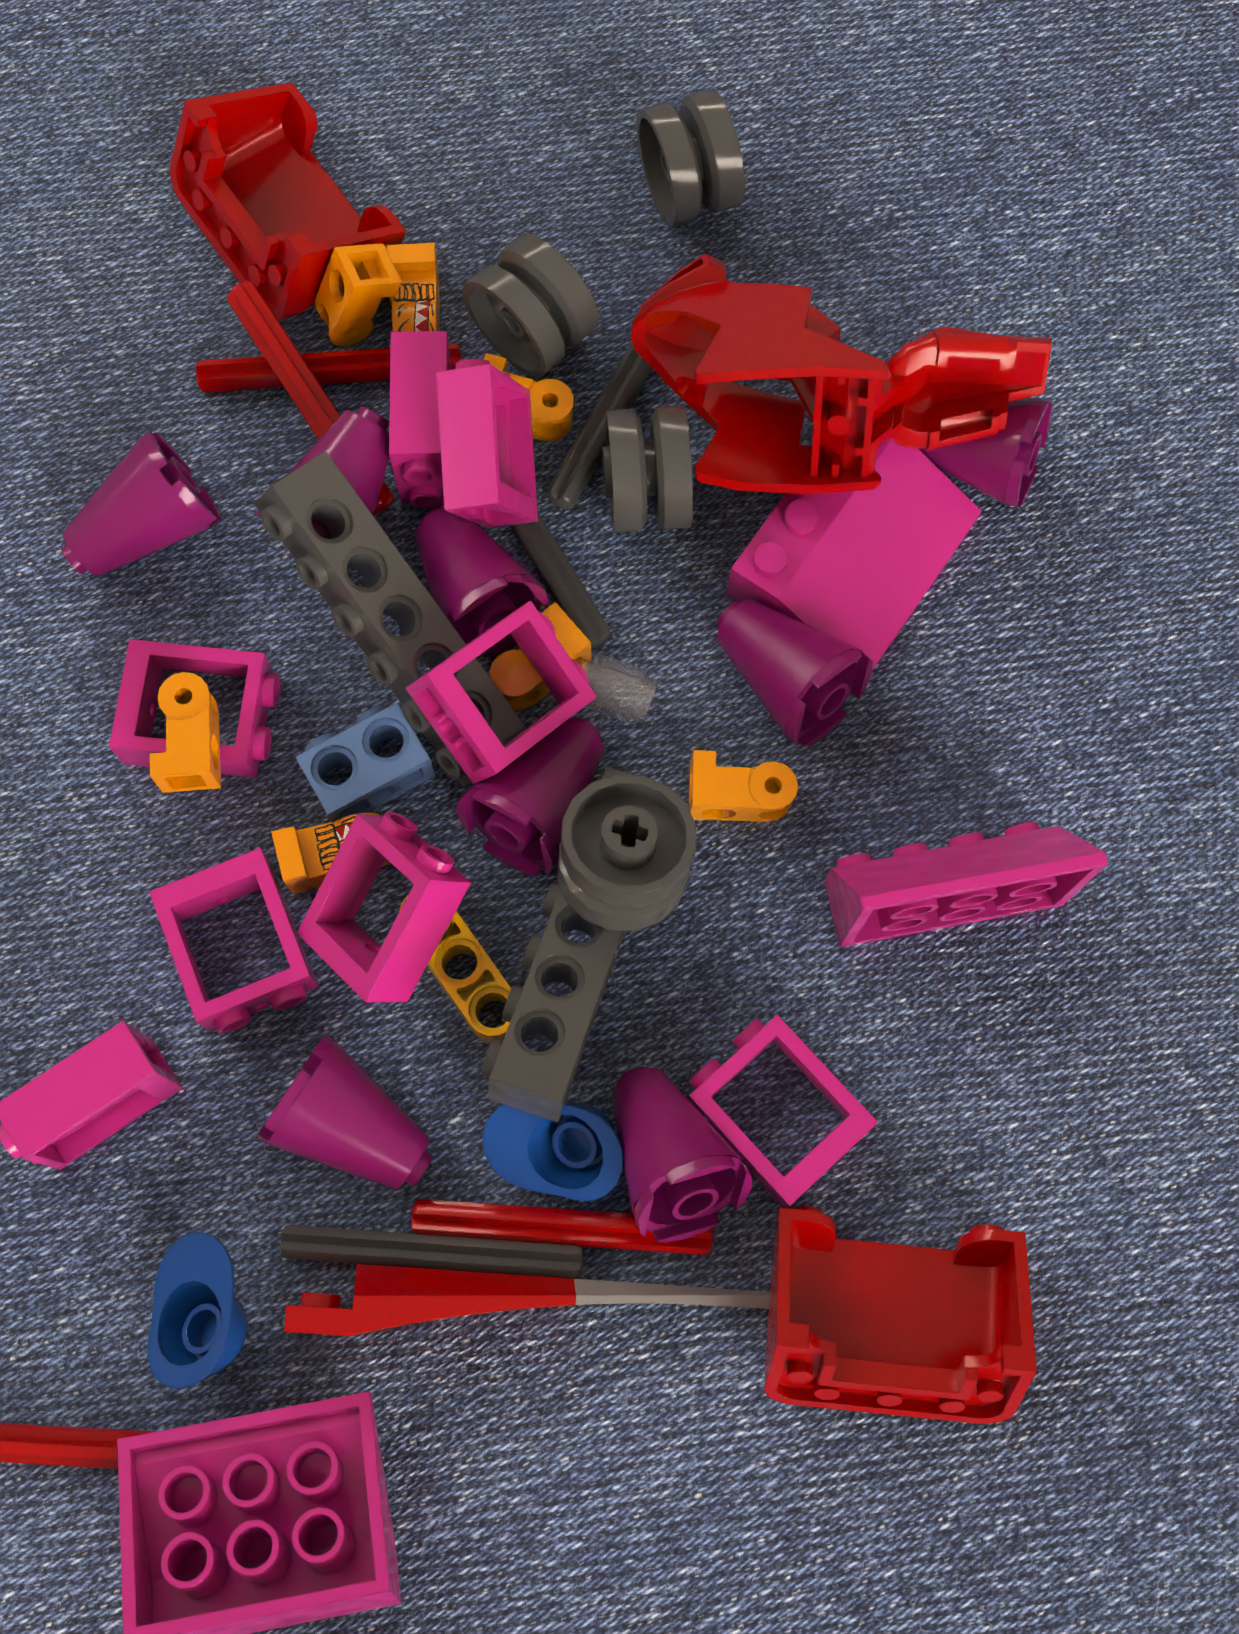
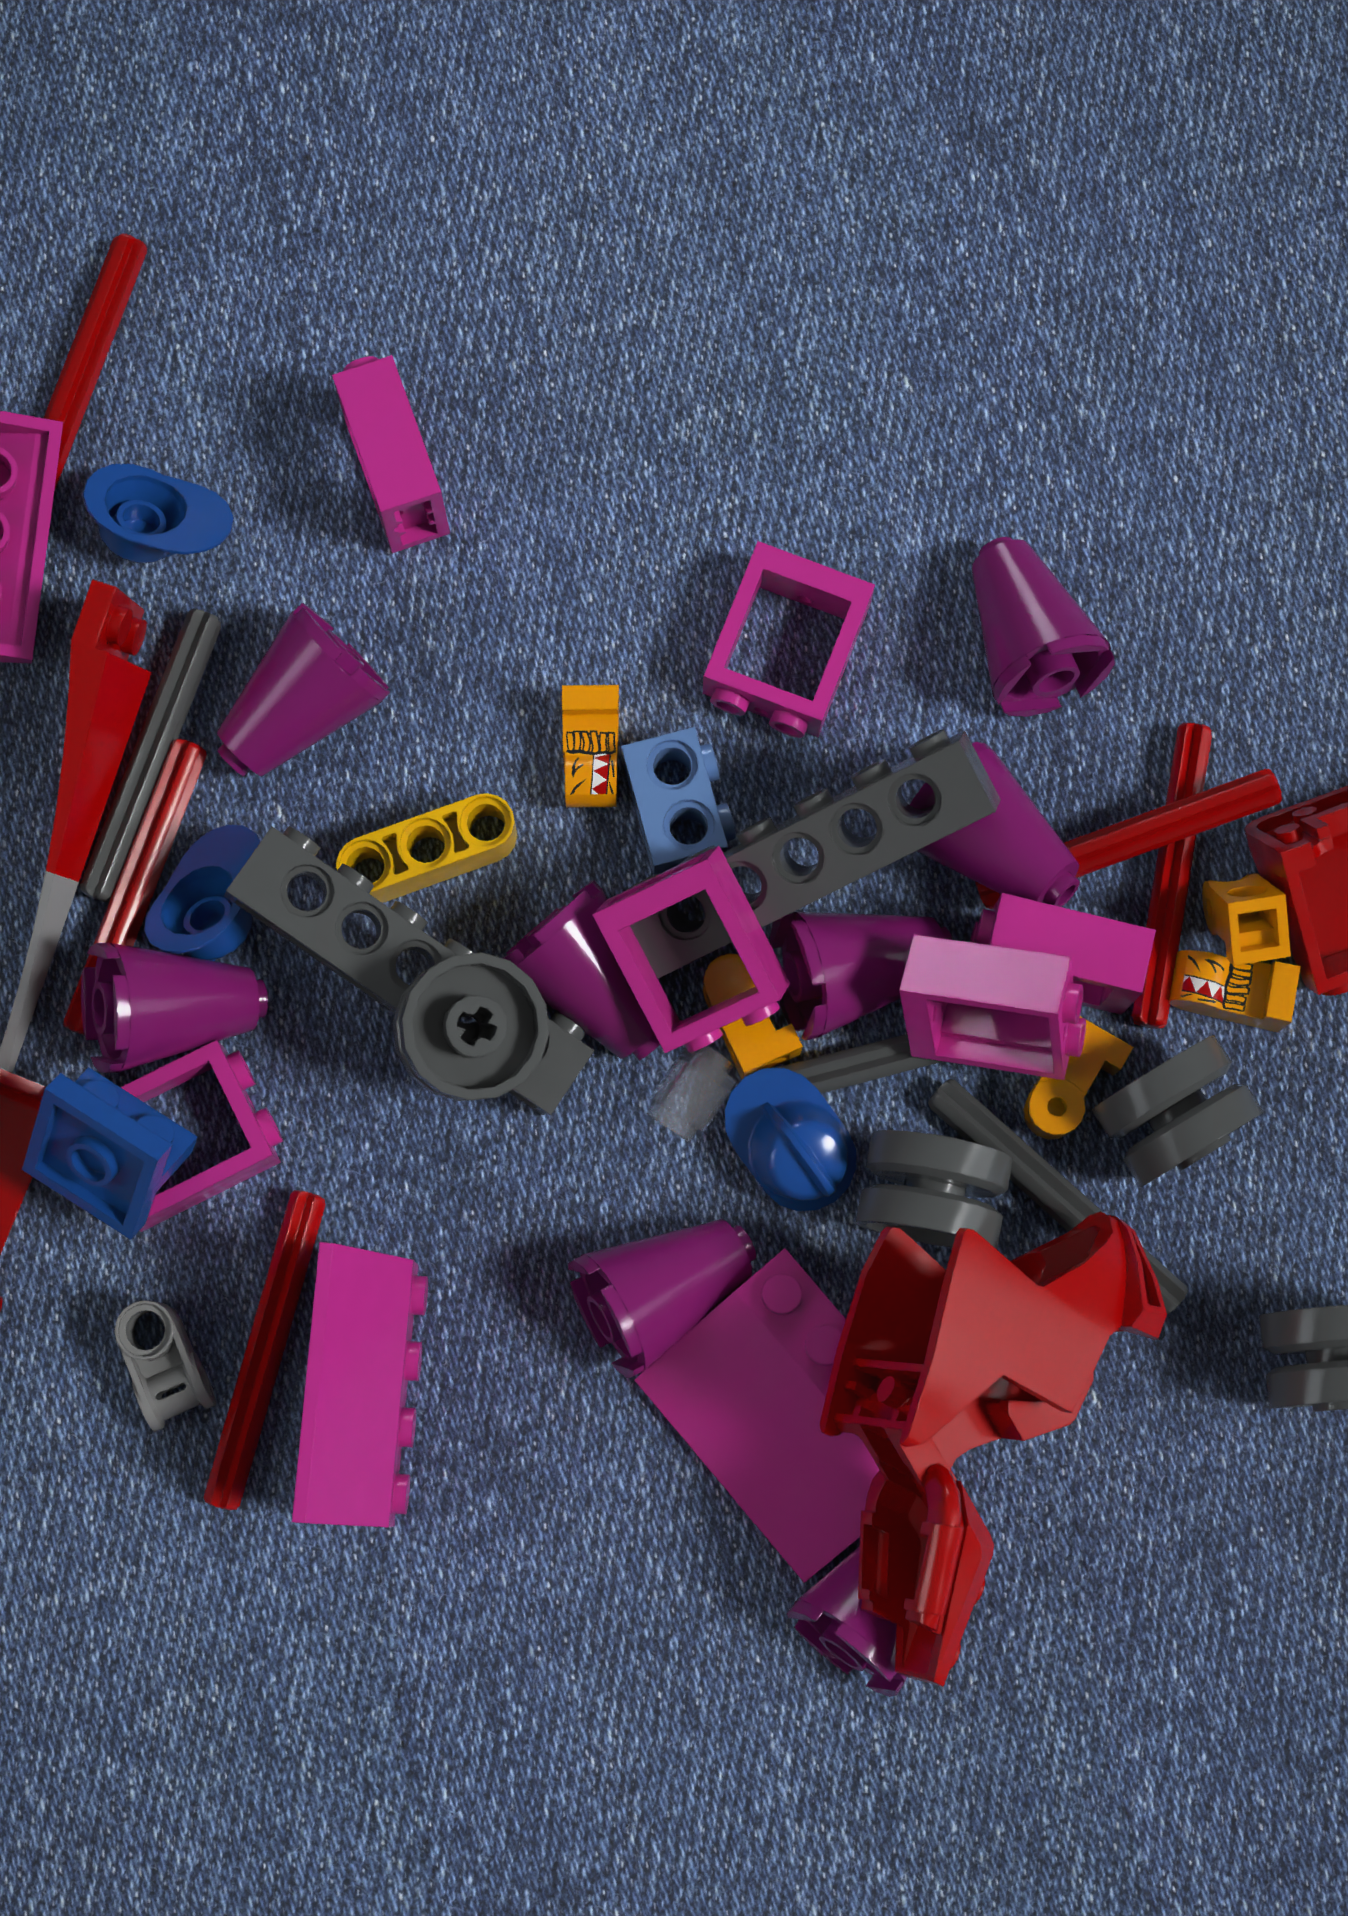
camera: 105 degrees right, 5 degrees up
dark pink window [149,847,319,1034] -> none
light orange leg [150,672,221,793] -> none
dark pink window [297,812,471,1002] -> none
light orange leg [688,750,798,822] -> none
none -> blue bracket [22,1067,198,1240]
none -> light grey piece [114,1300,216,1432]
none -> red axle [204,1190,326,1510]
none -> blue piece [724,1068,856,1211]

